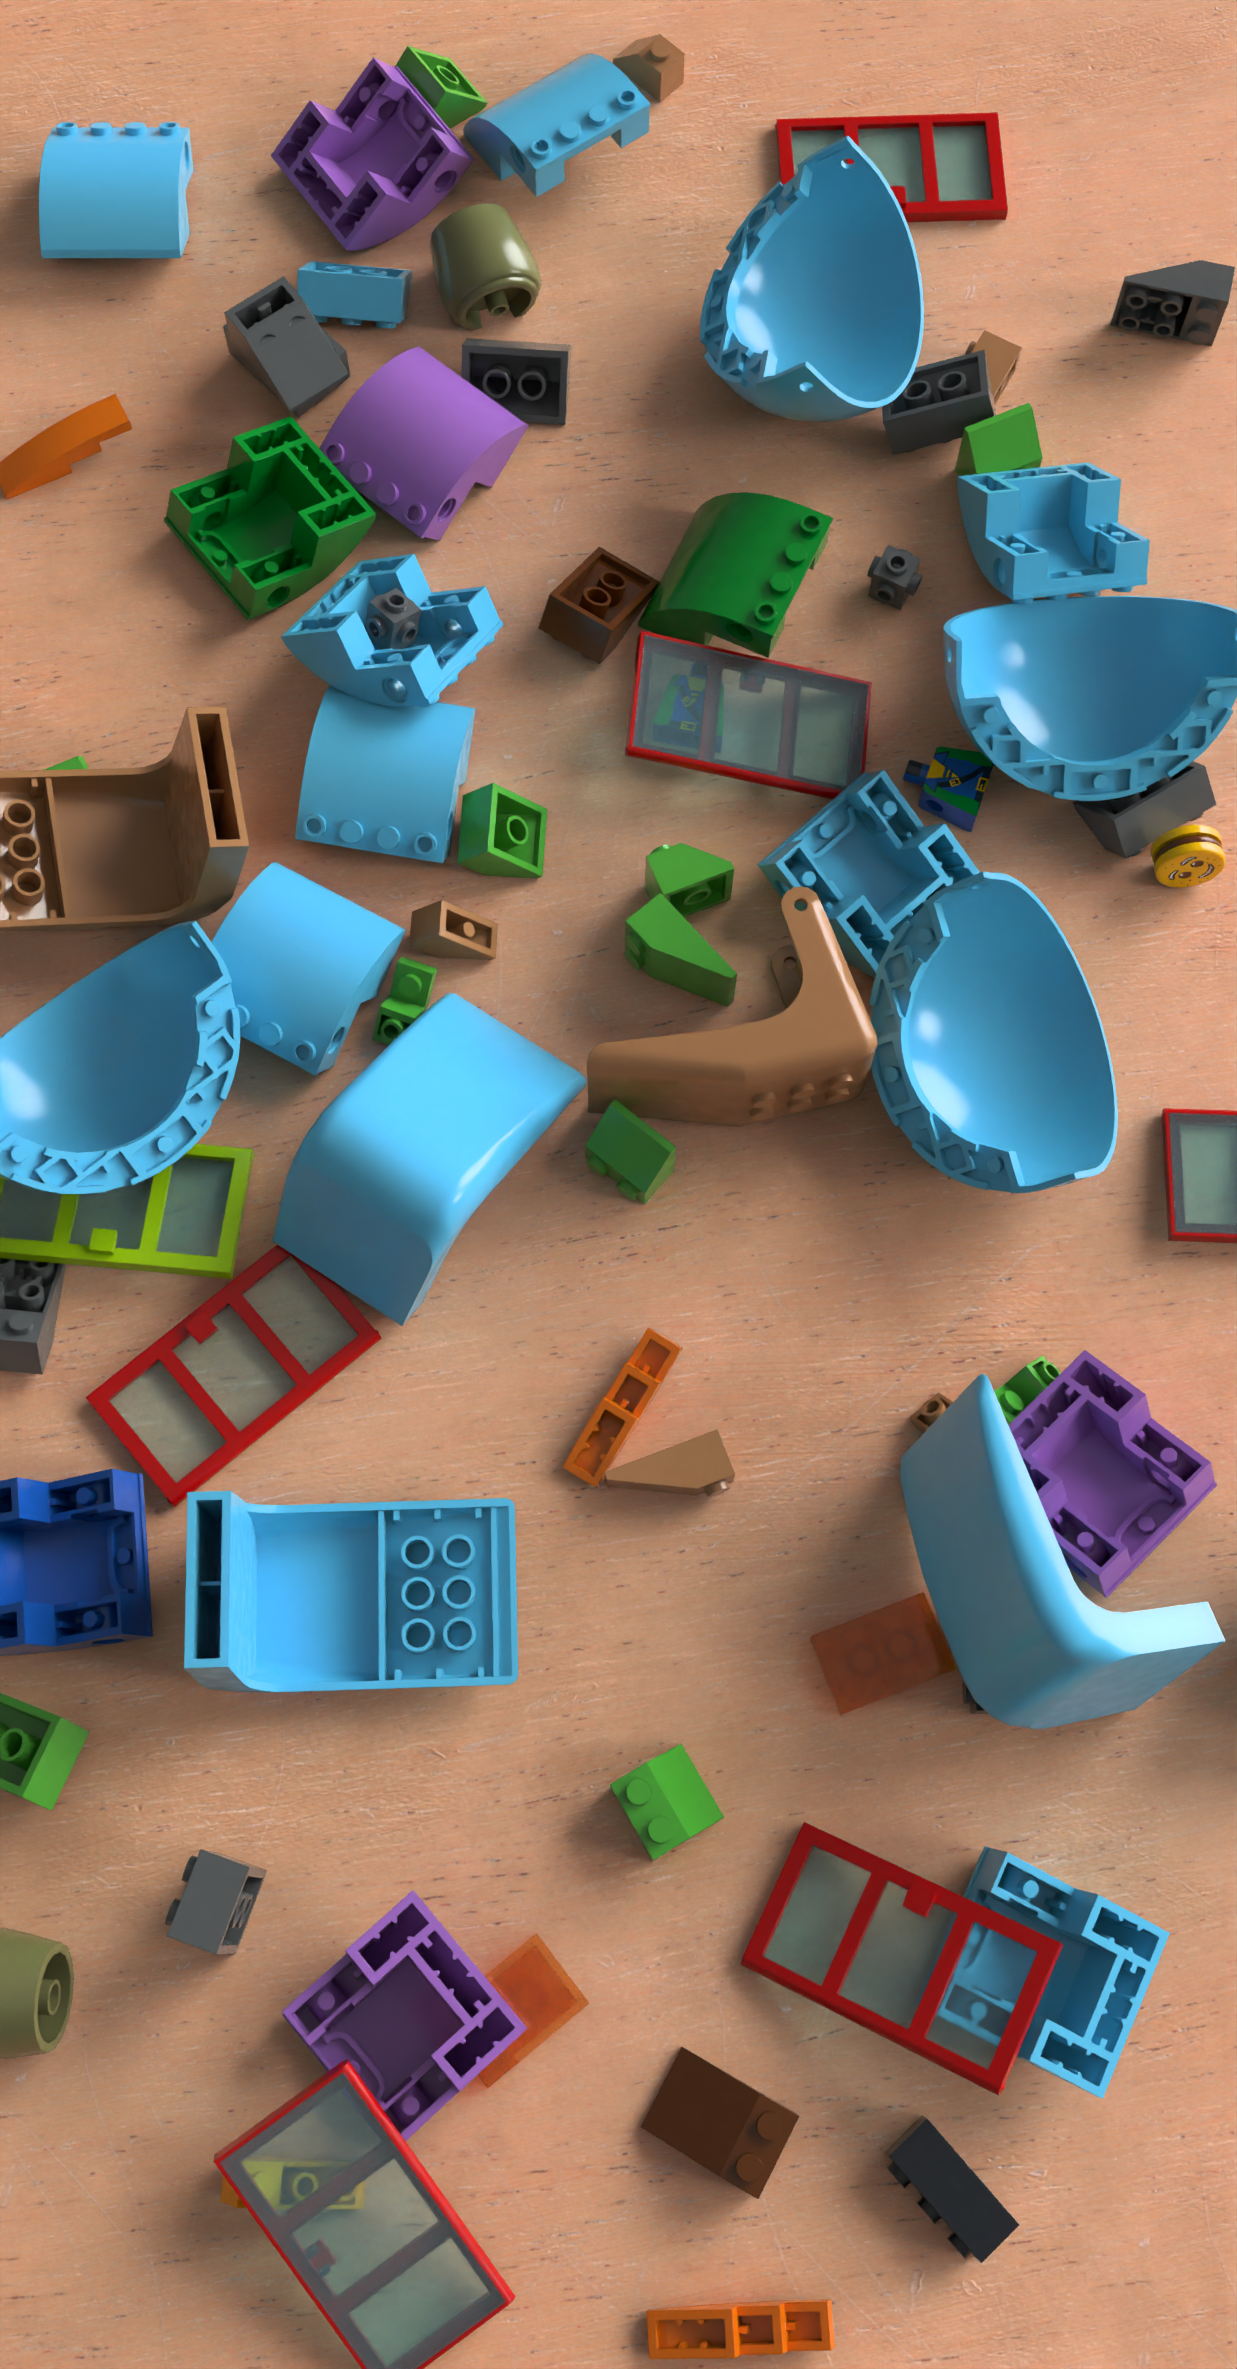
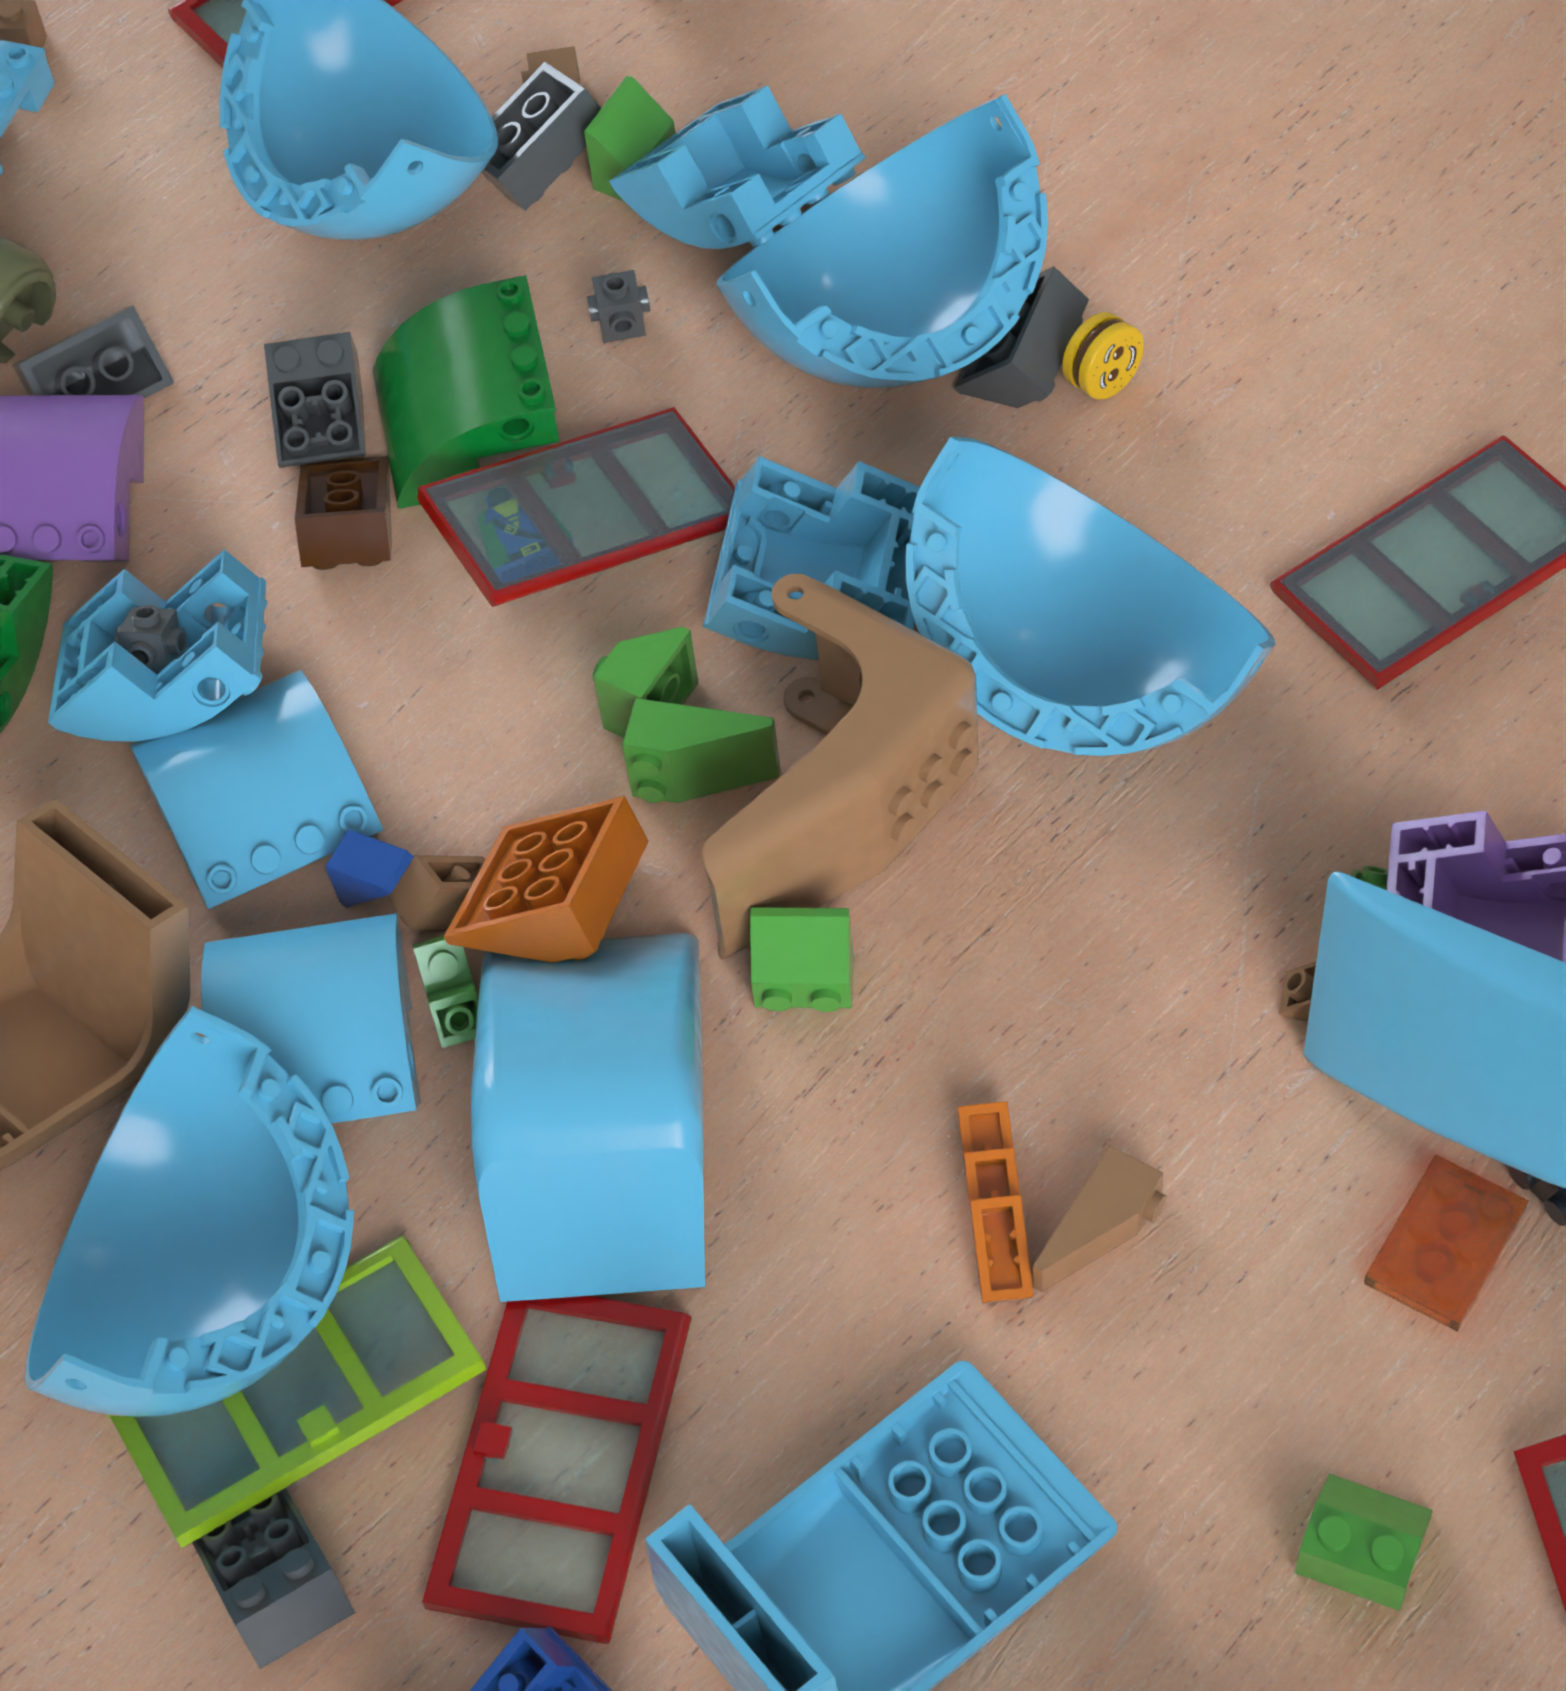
camera: 30 degrees left, 15 degrees down
bright green slope [457,783,547,879] -> none
torso [903,746,994,832] -> none
none -> dark grey slope [264,332,366,468]
none -> blue slope [325,829,414,908]
none -> orange slope [444,796,649,963]

